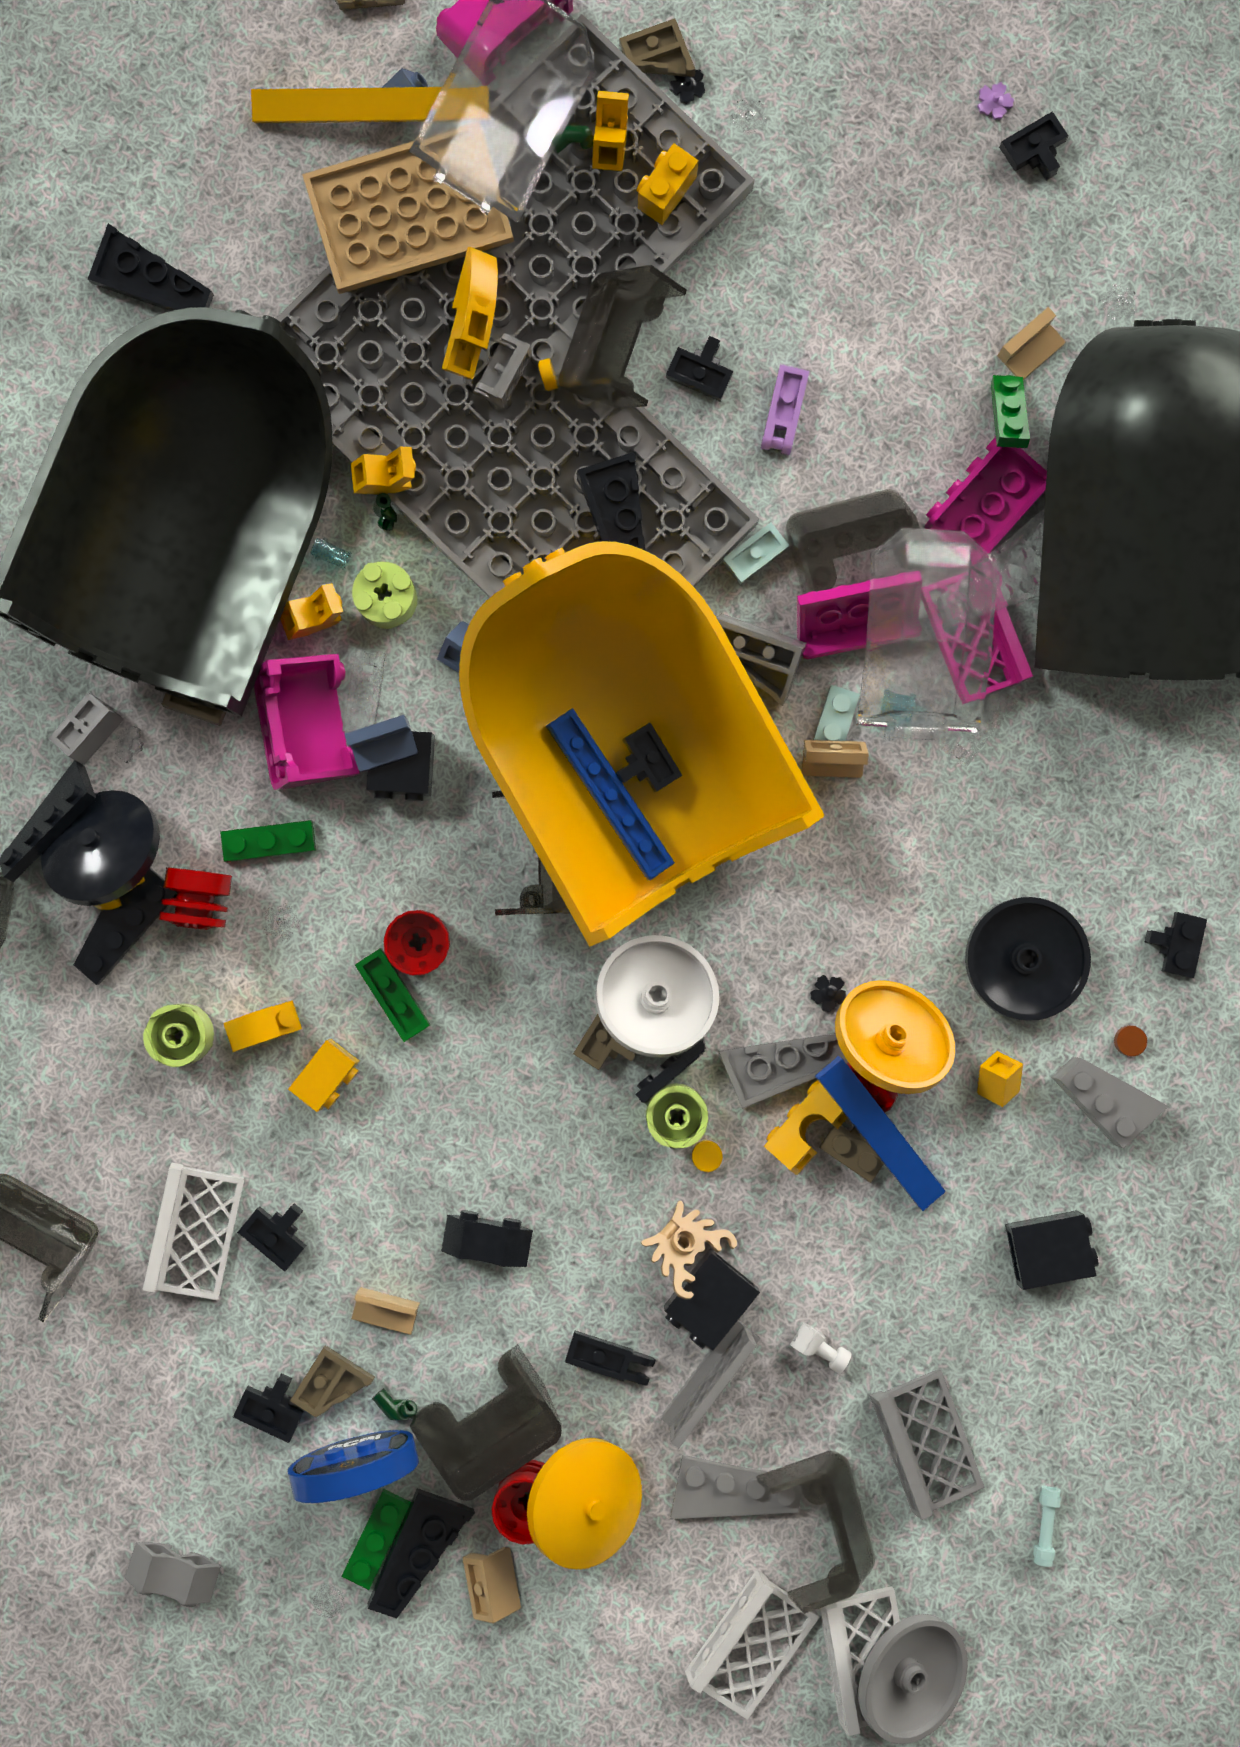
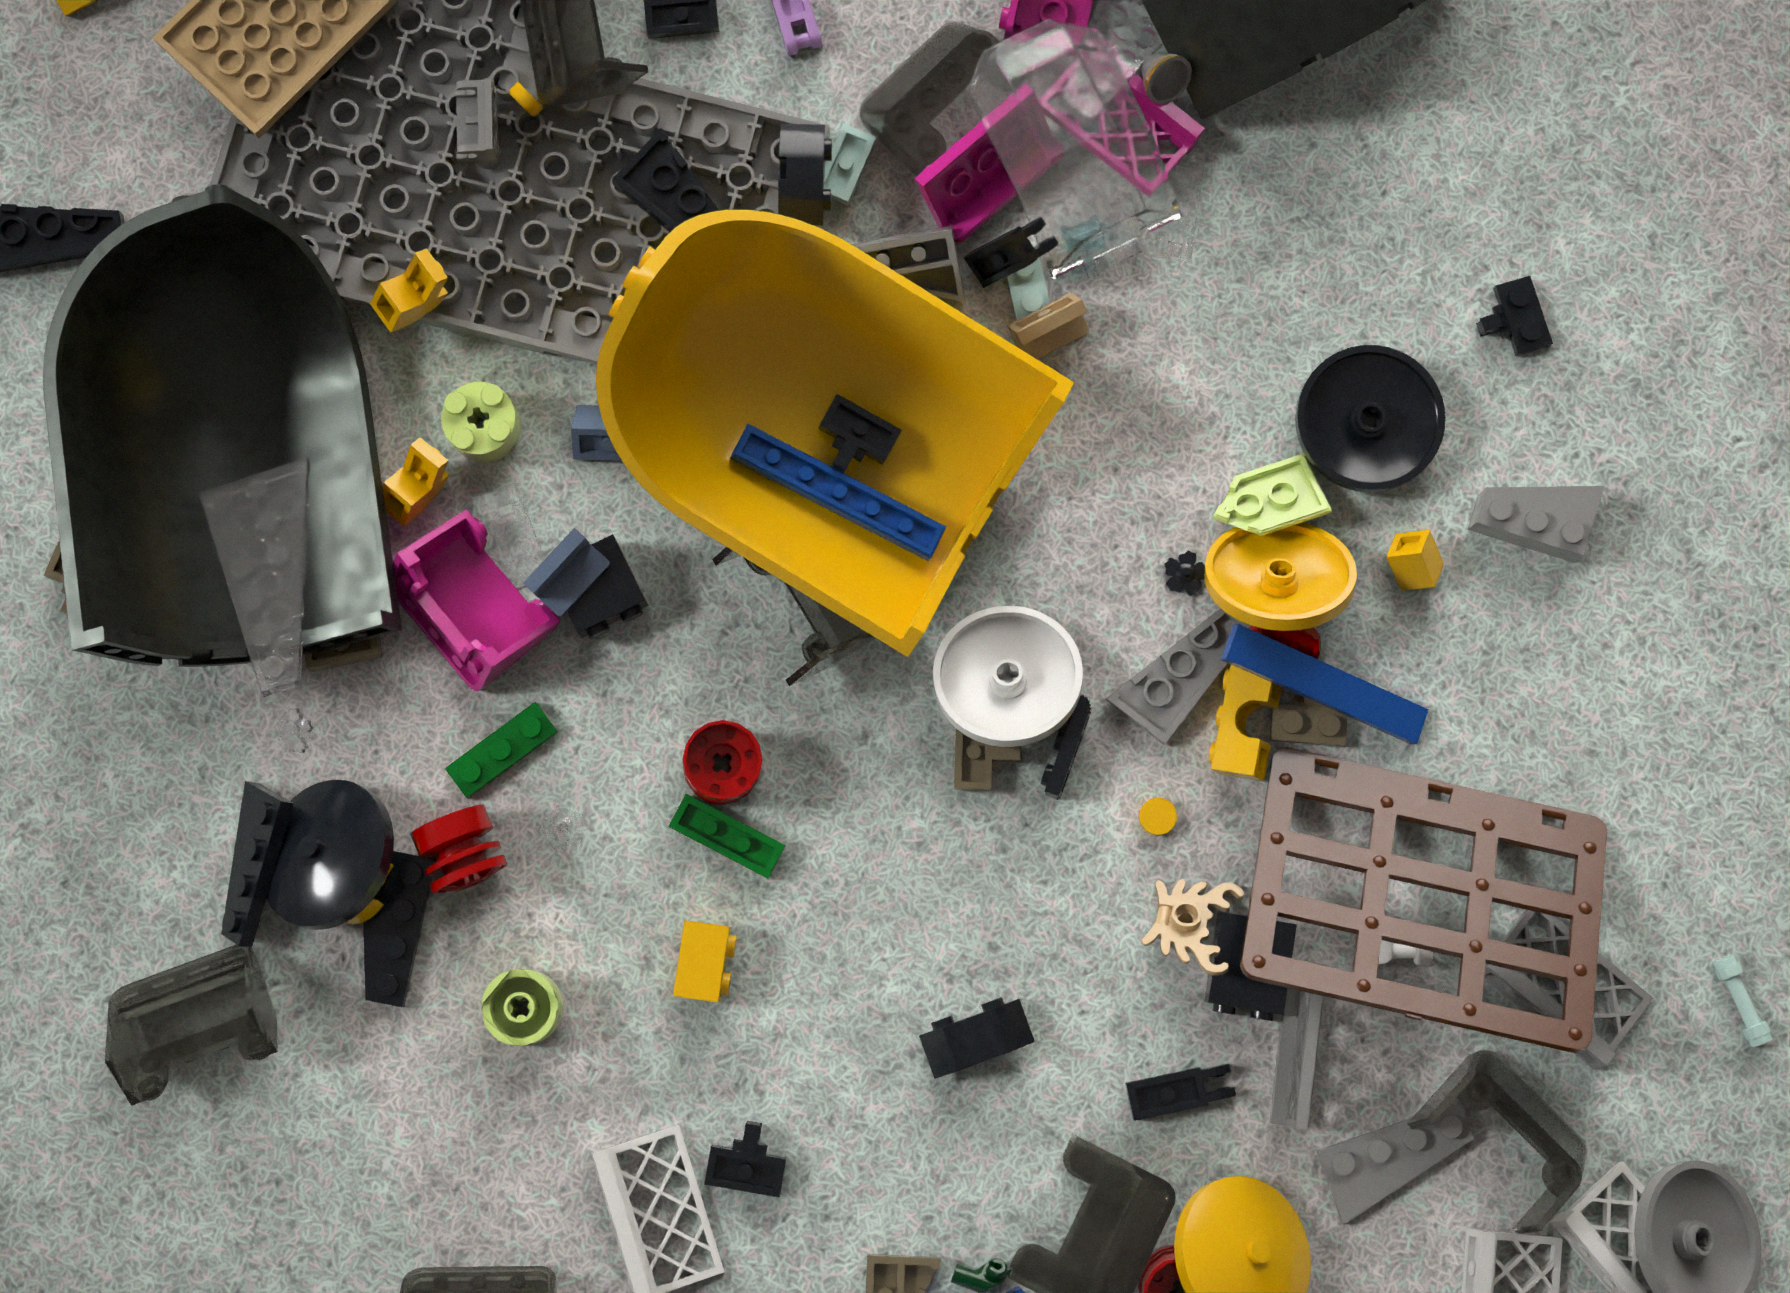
camera: 25 degrees left, 5 degrees down
light grey hinge [49,692,124,765] -> none
yellow brick [223,1000,302,1052] -> none
clear light blue pin [310,537,352,570] -> none
tan panel [351,1287,420,1335] -> none
dark green arm [373,493,397,531] -> none
yellow slope [442,247,498,379] -> none
yellowish green brick [646,1083,708,1148] -> none
black brick [1005,1210,1099,1290] -> none
dark orange tile [1114,1025,1147,1056] -> none
none -> clear wing [199,457,310,697]
none -> black brick [778,124,832,226]
none -> black hinge [964,217,1059,288]
none -> light grey piece [1141,53,1192,104]
none -> yellowish green tile [1213,453,1332,536]
none -> door [1240,747,1607,1053]

